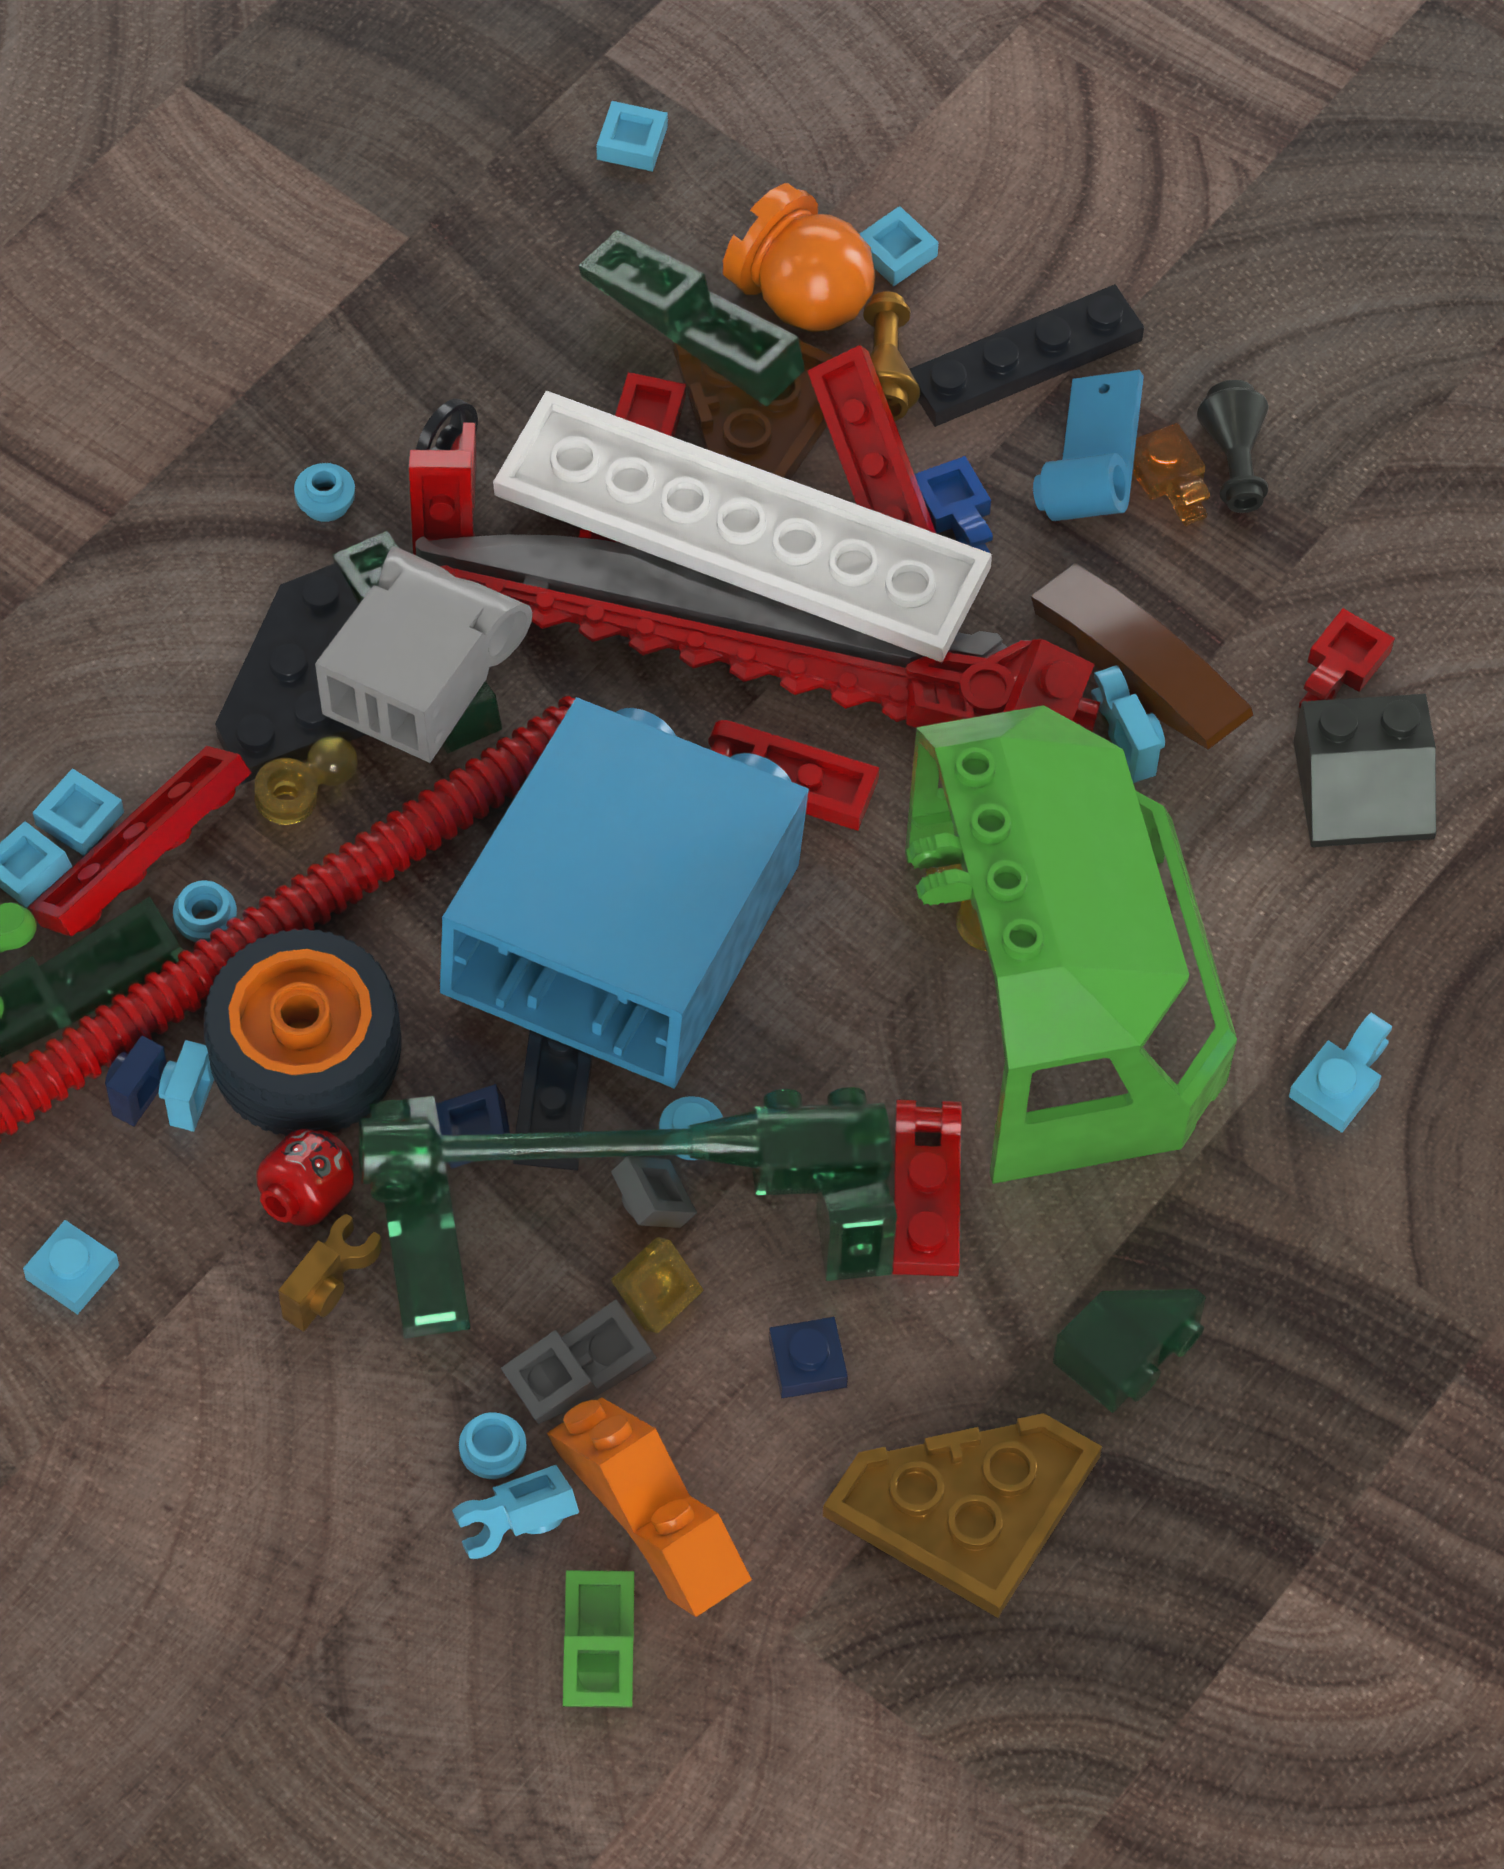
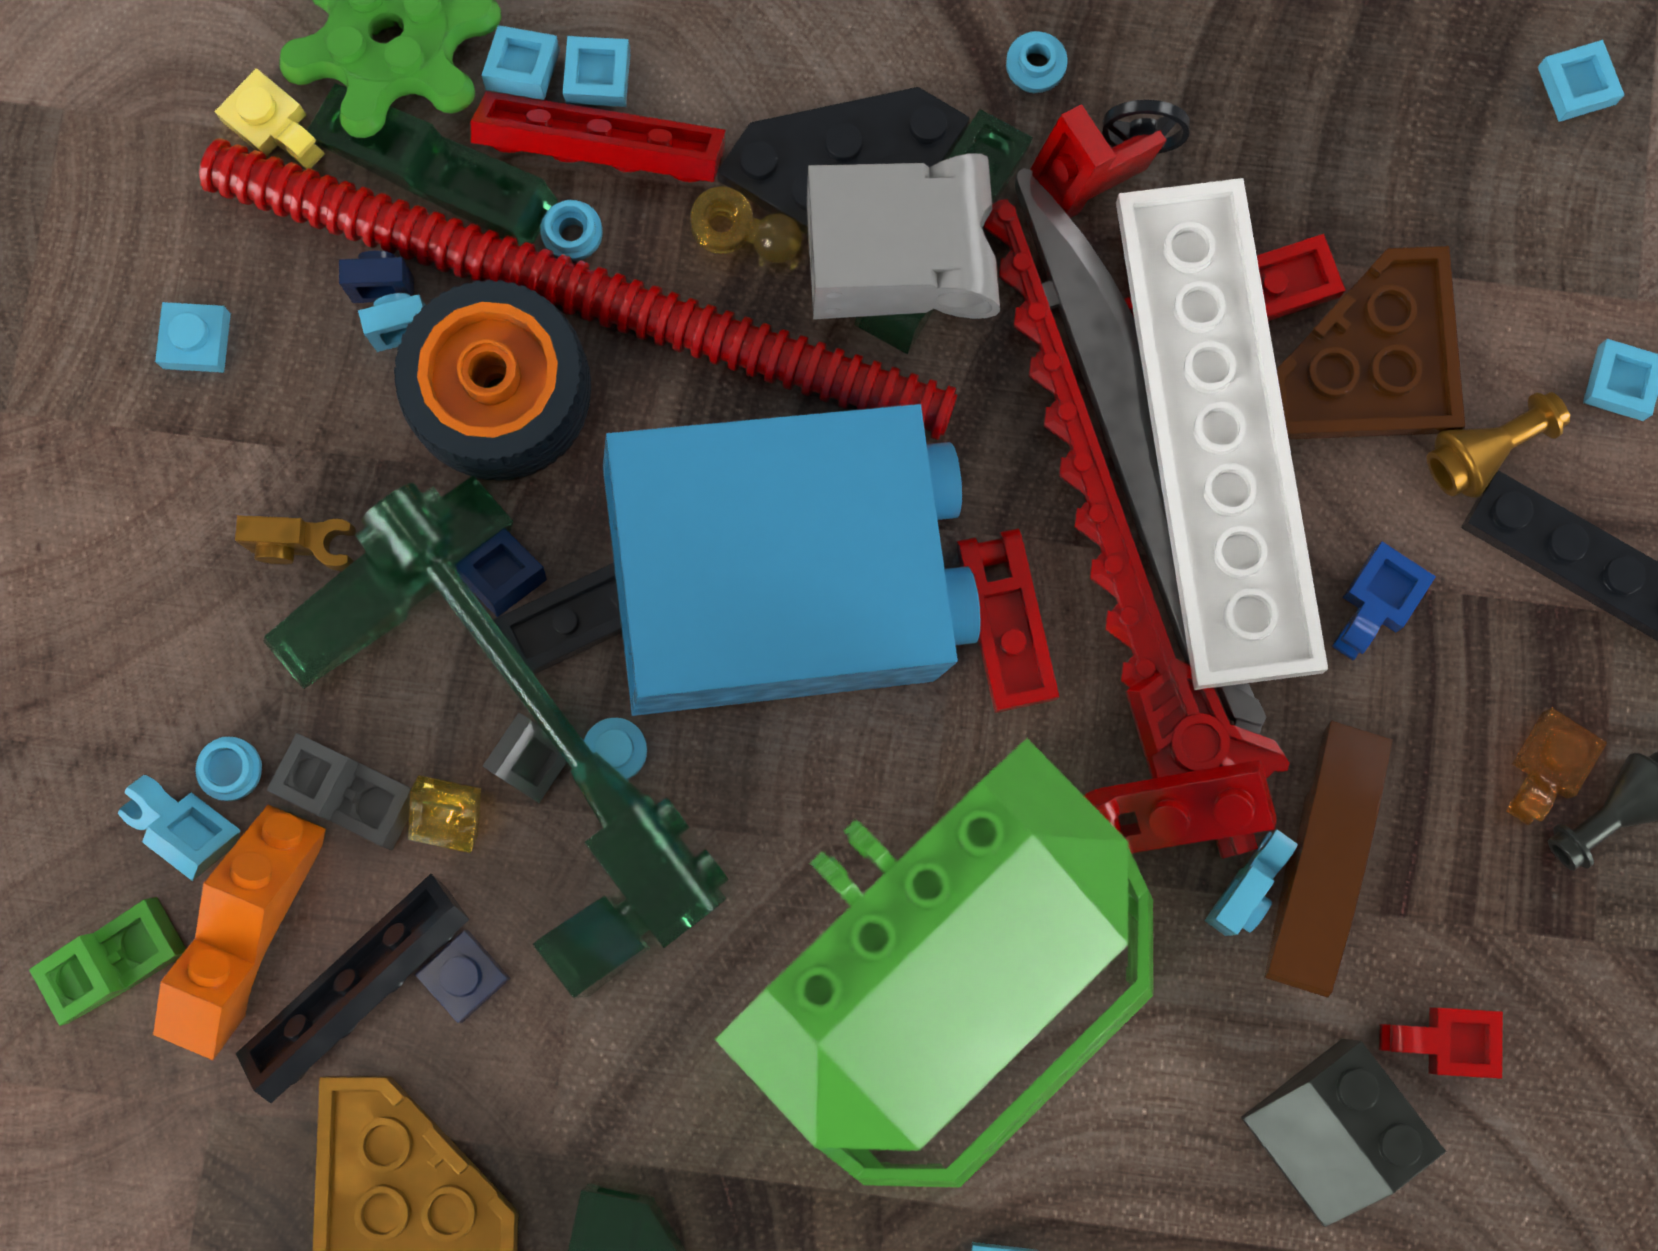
camera: 60 degrees right, 20 degrees up
red head [256,1129,354,1227] -> none
clear green slope [578,230,805,407] -> none
orange tile [723,183,875,332] -> none
red plate [807,345,937,534] -> none
red plate [892,1099,962,1277] -> none
dark azure door [1033,370,1144,521] -> none
none -> black plate [236,873,469,1103]

